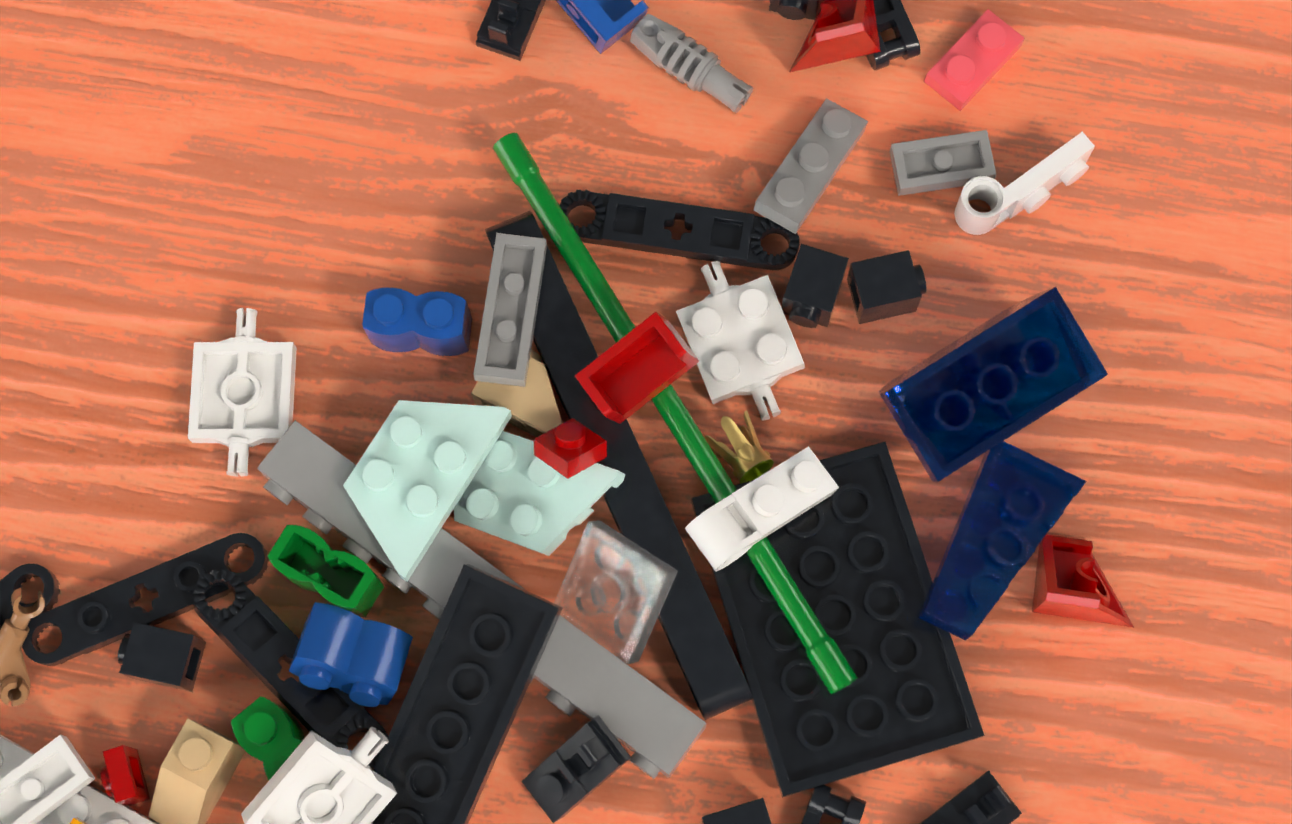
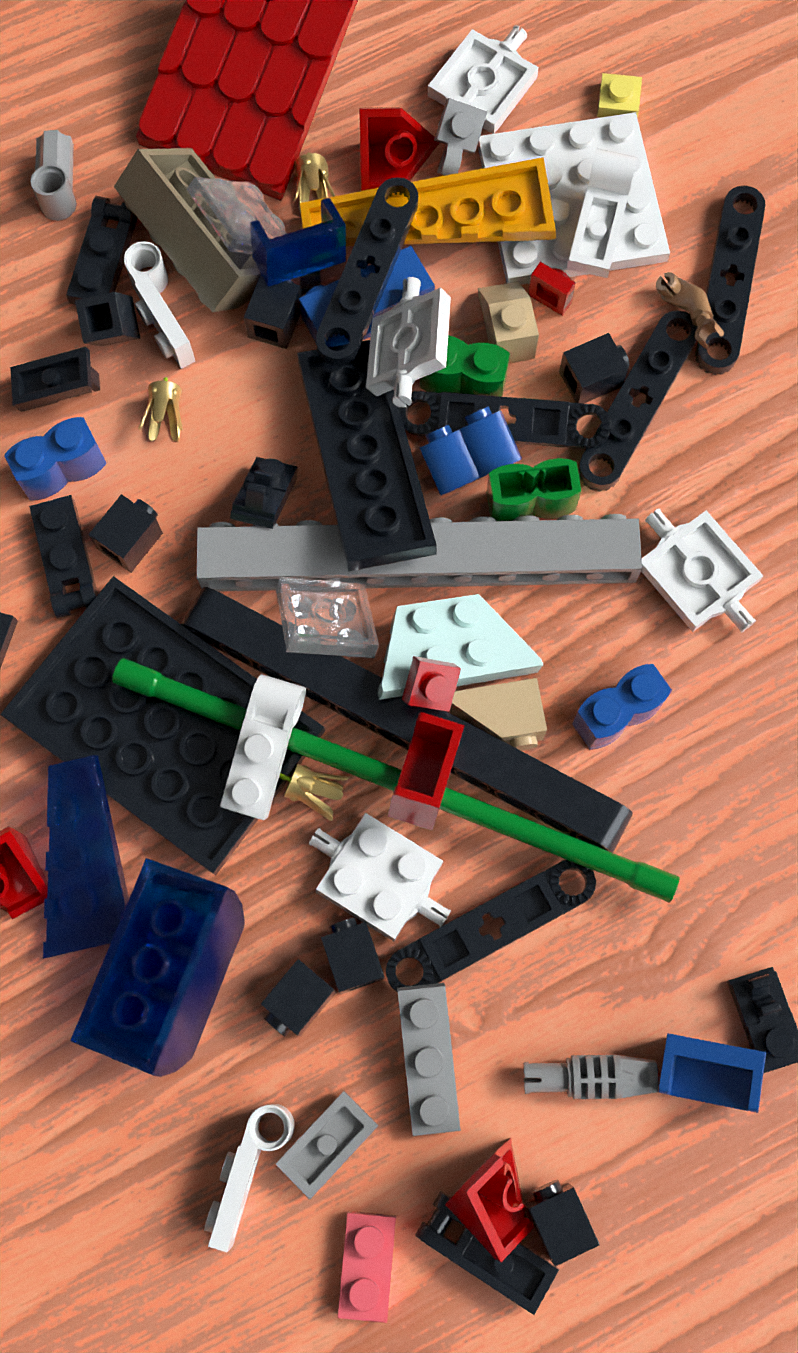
camera: 140 degrees right, 0 degrees up
light aqua wing [343,400,512,582] -> none
light grey plate [473,233,547,387] -> none

